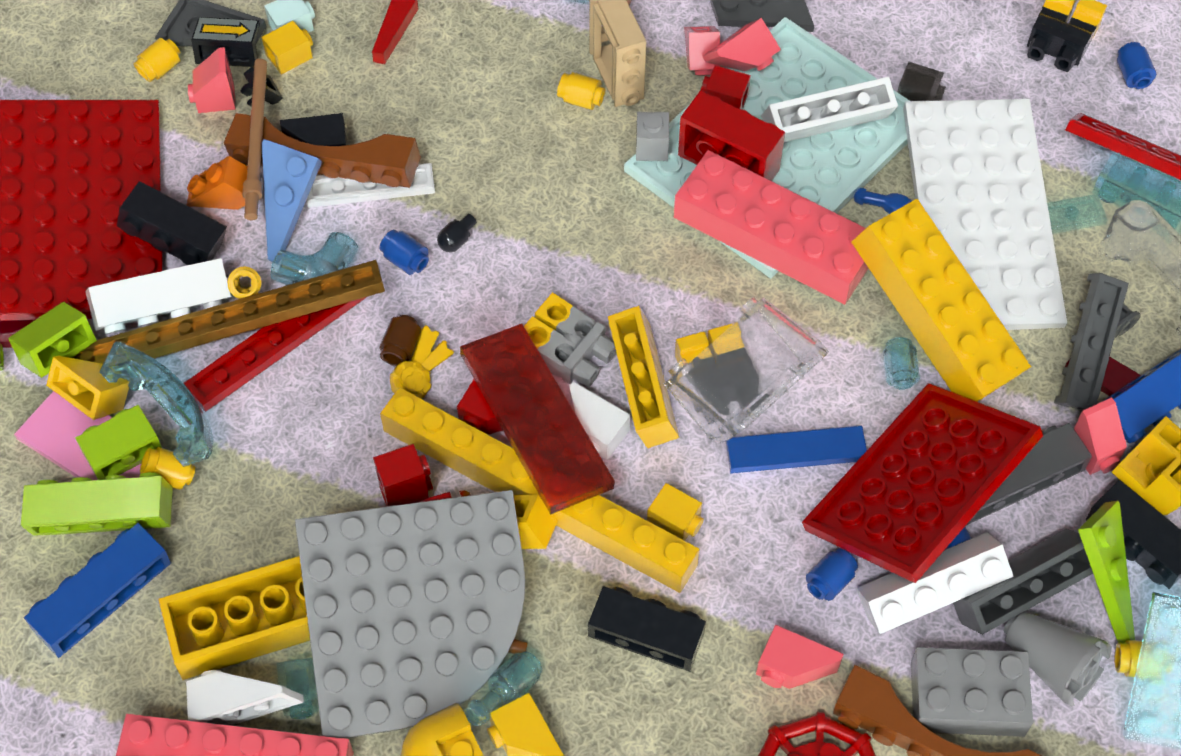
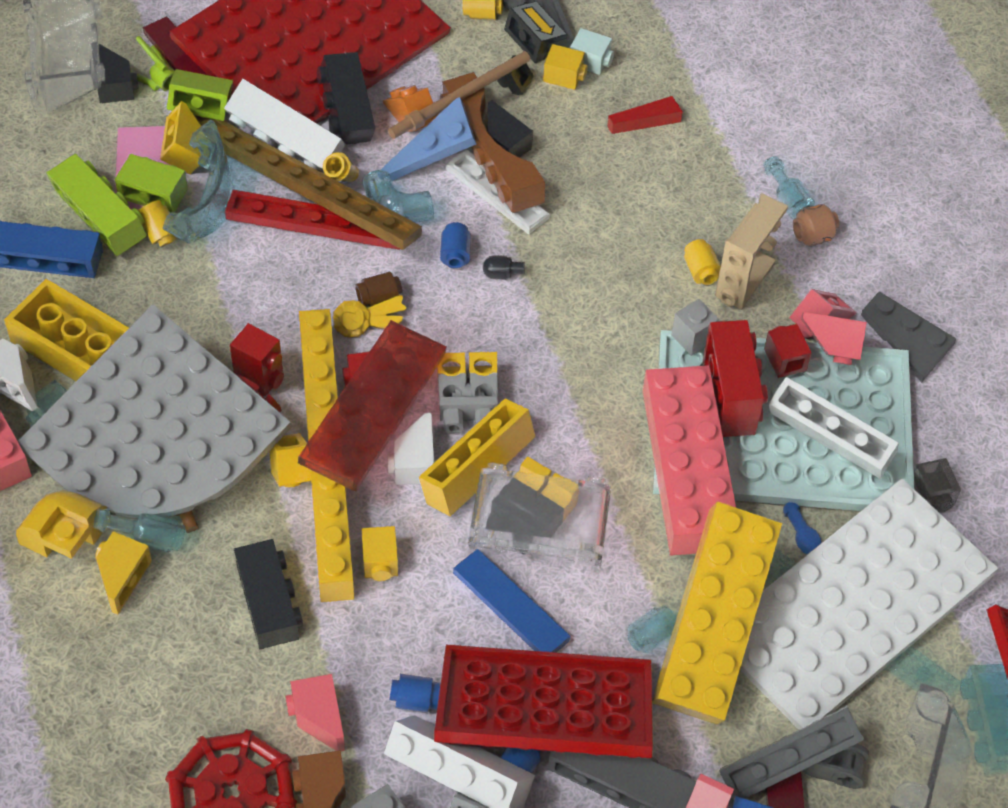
camera: 50 degrees right, 5 degrees down
coral slope [188,47,236,113] -> none

